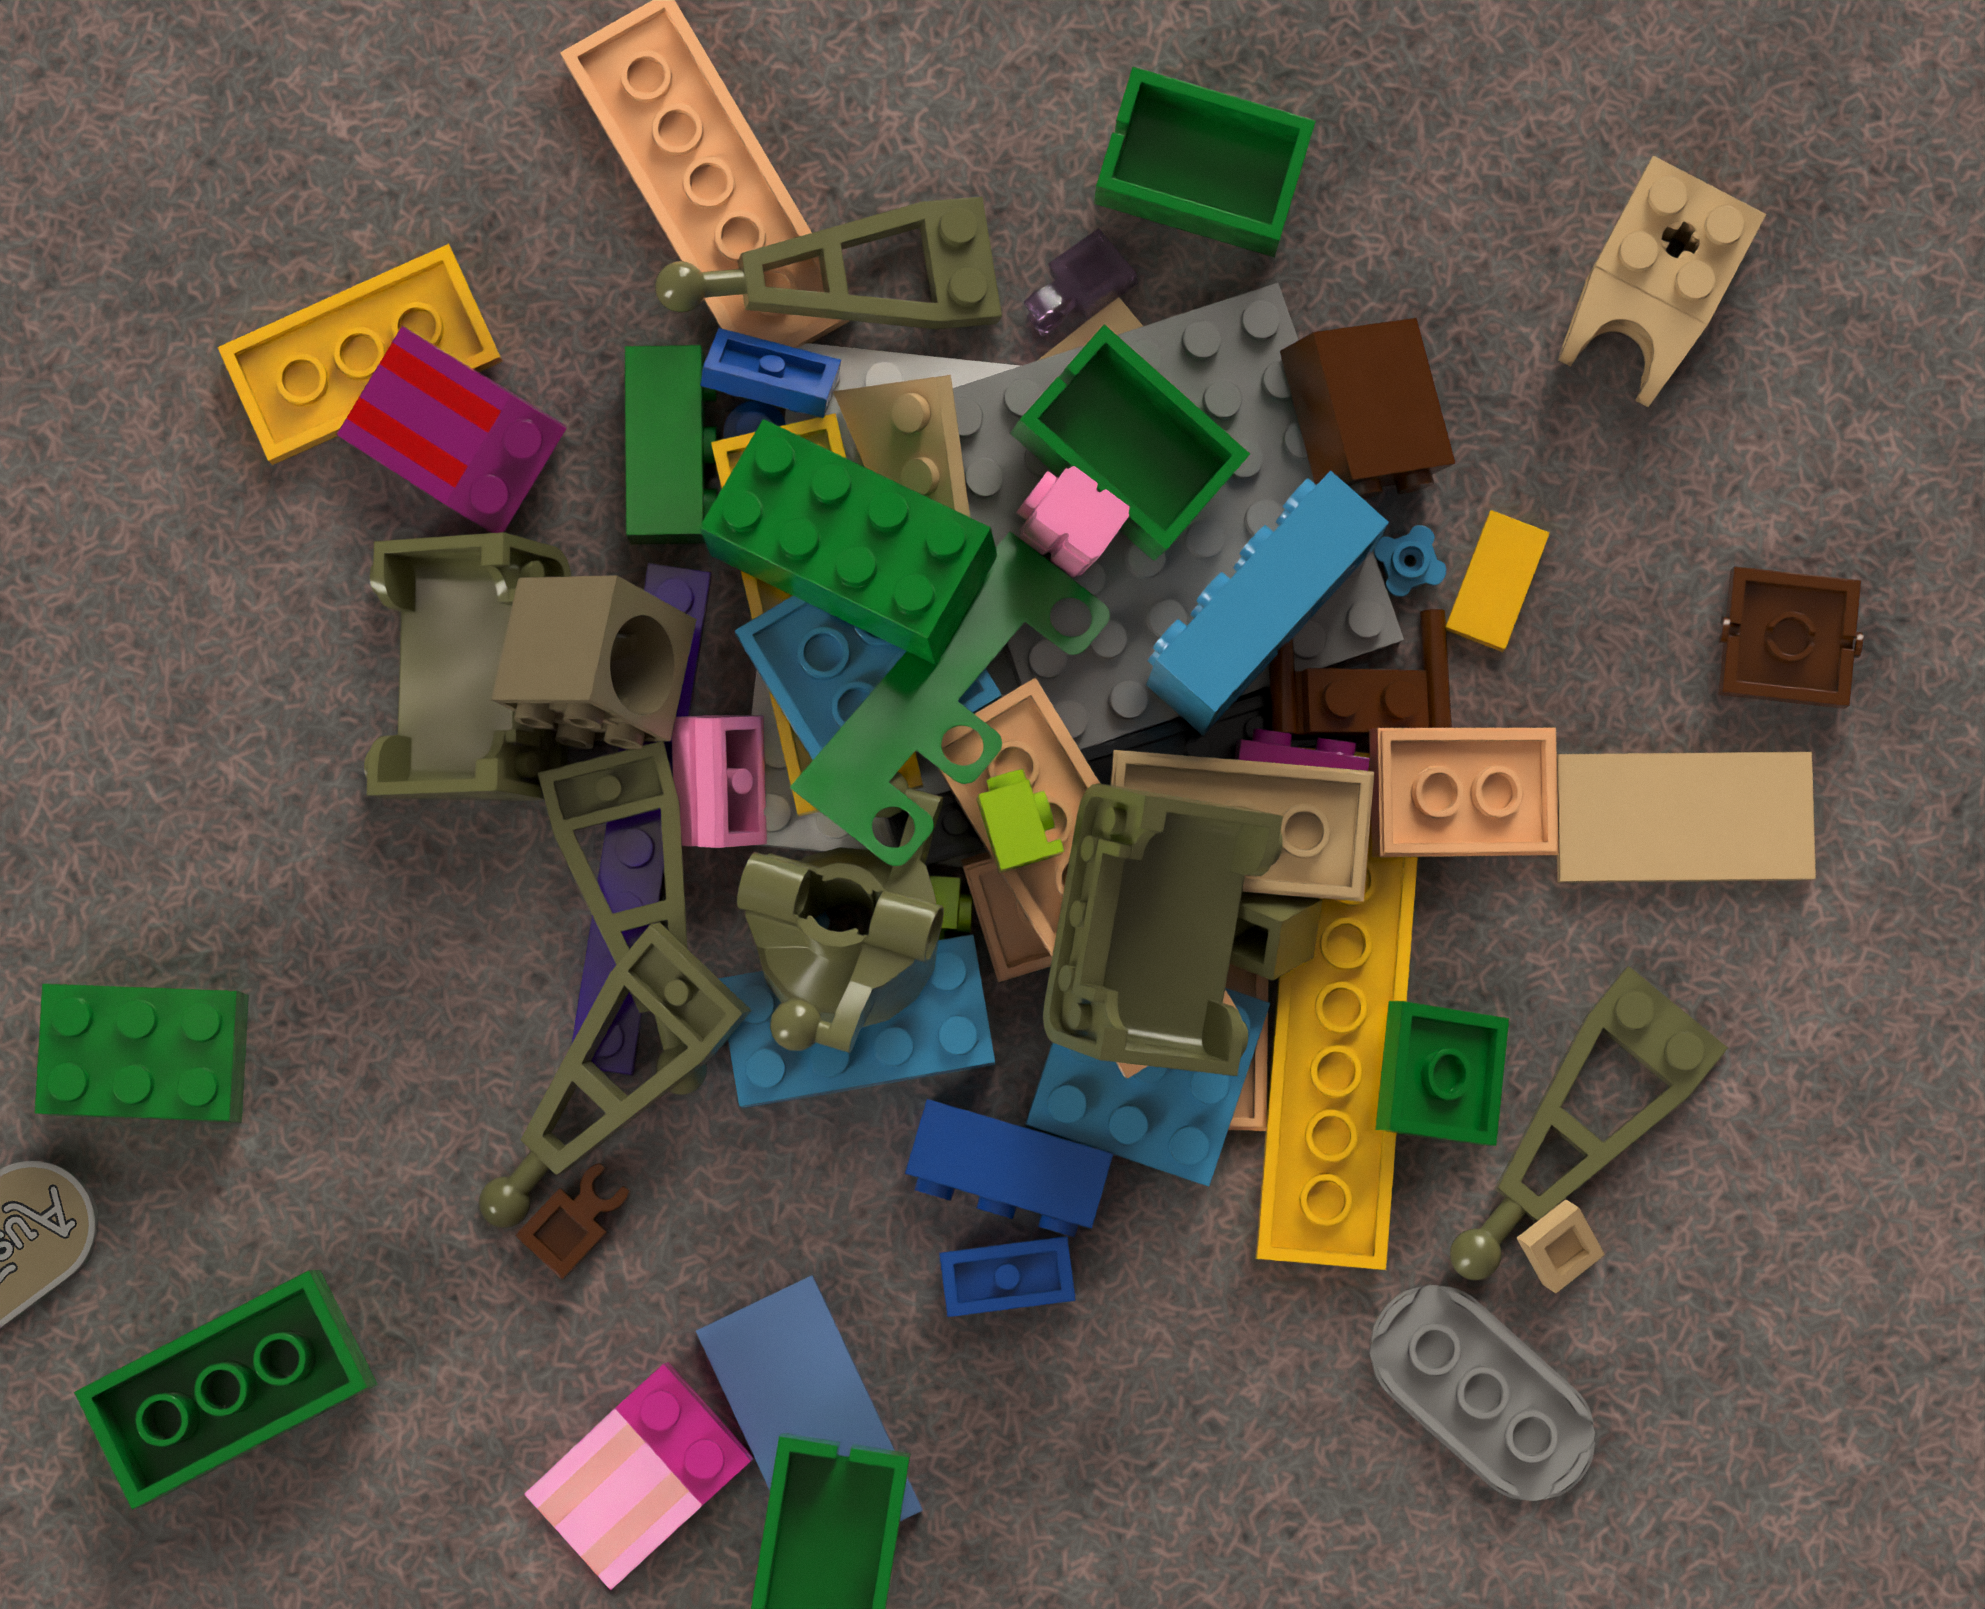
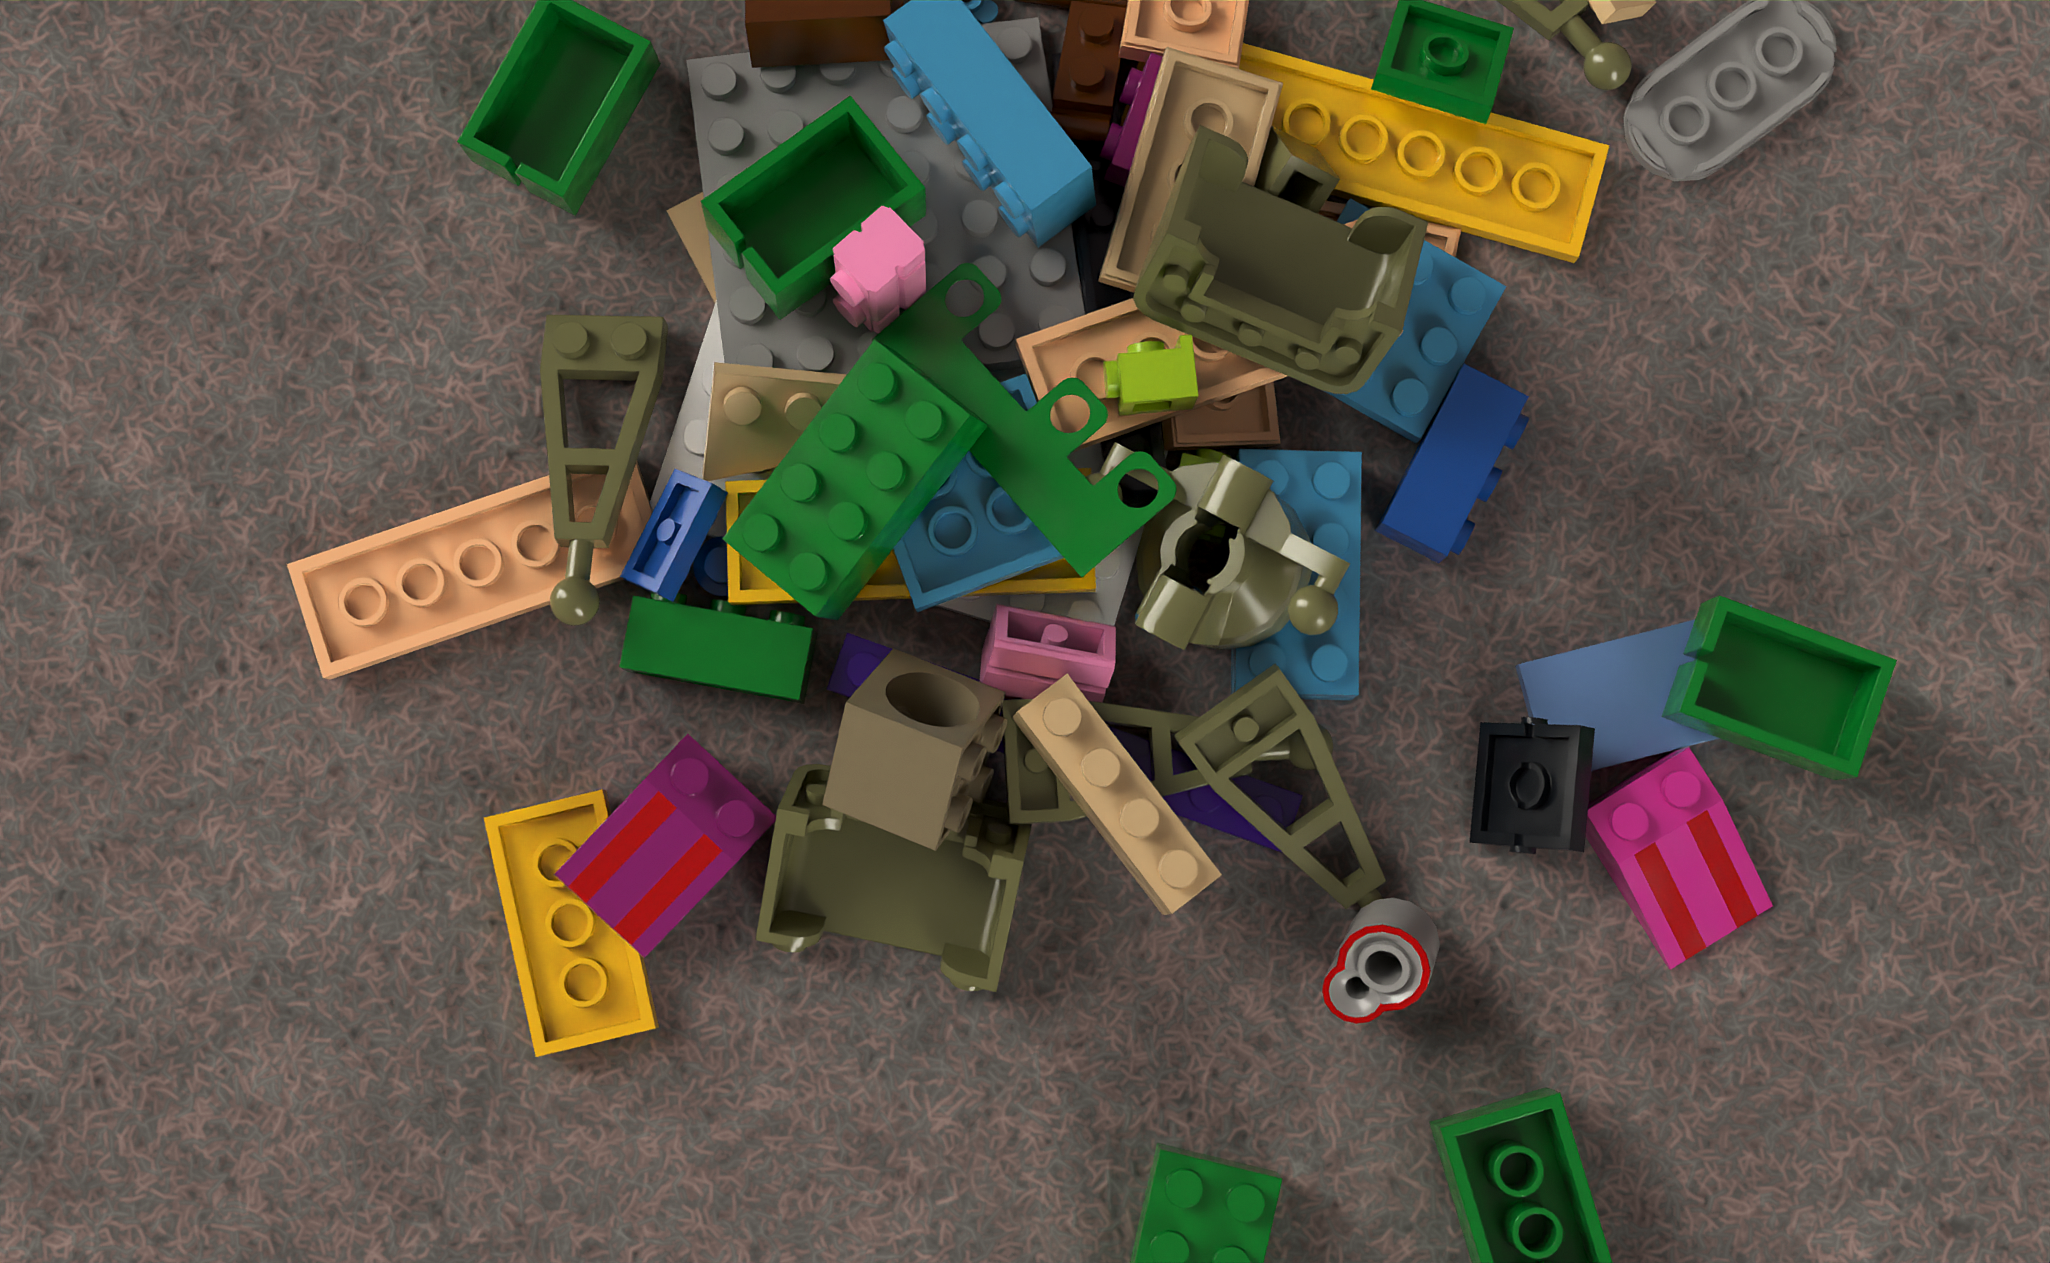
camera: 75 degrees left, 0 degrees up
reddish brown plate [515,1163,631,1280] -> none
blue plate [939,1236,1076,1317] -> none
plate [1024,228,1138,337] -> none
none -> tan brick [1012,674,1222,915]
none -> light grey piece [1322,898,1440,1024]
none -> black plate [1469,717,1595,854]

